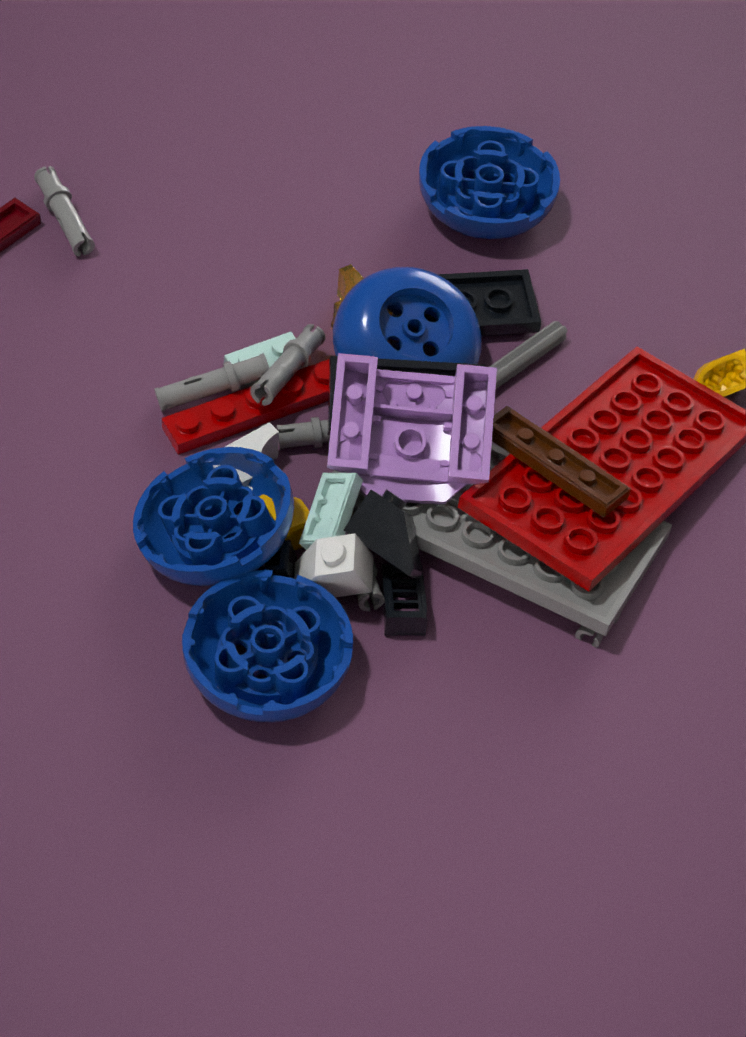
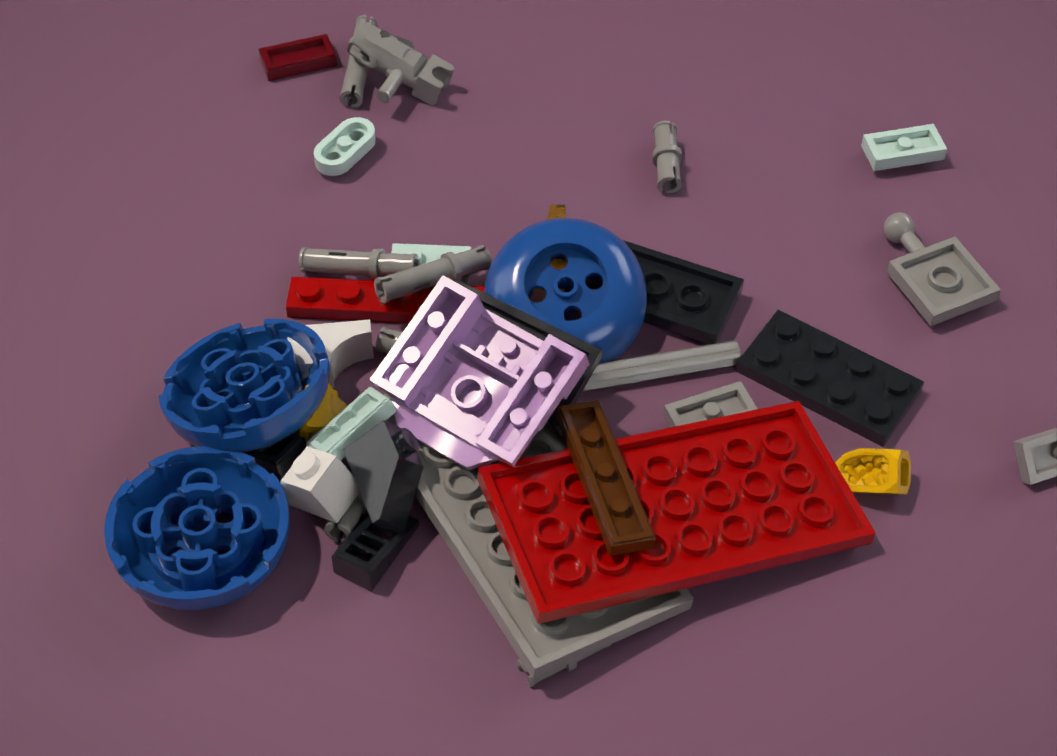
camera: 35 degrees right, 0 degrees up
blue brick [419,126,560,239] -> none
none -> light aqua plate [314,117,376,176]
none -> light grey piece [349,21,454,105]
none -> light grey pin [652,120,682,193]
none -> light grey plate [663,381,758,427]
none -> black plate [736,310,924,447]
none -> light aqua plate [861,124,947,171]
none -> light grey plate [883,212,1001,326]

